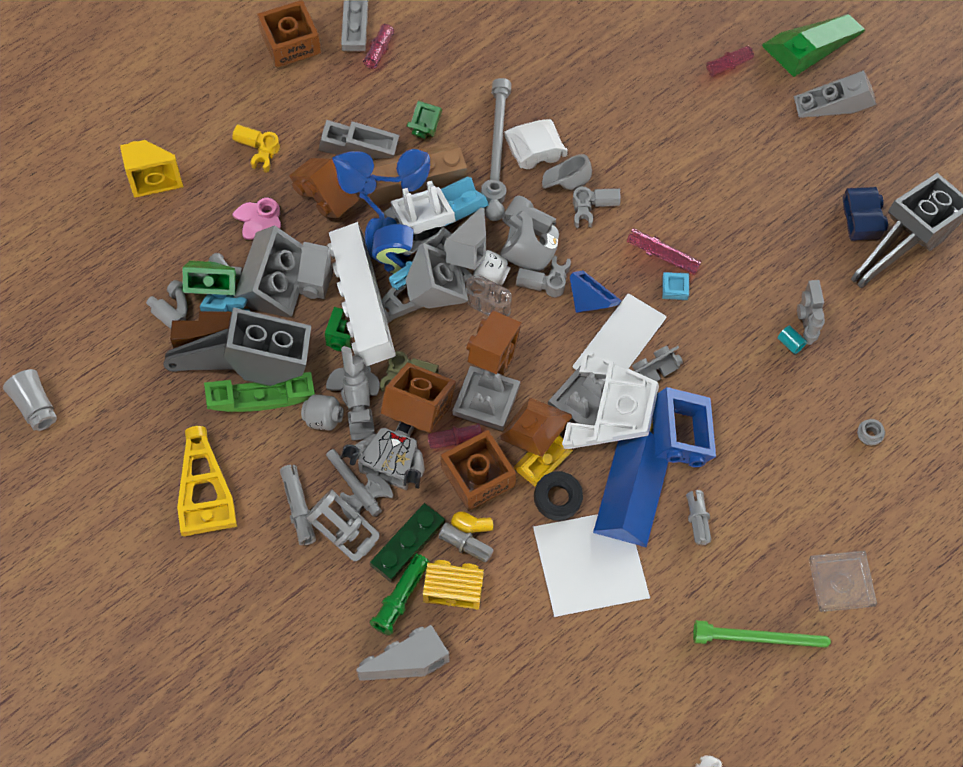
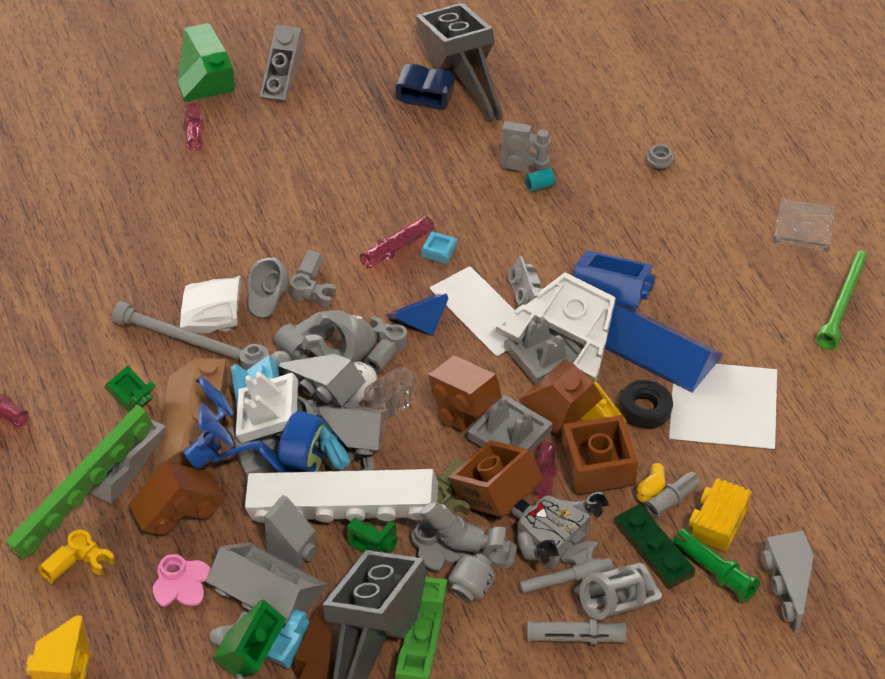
camera: 70 degrees left, 15 degrees down
light grey axle [686,490,711,545] -> none
none -> bright green plate [6,404,153,560]

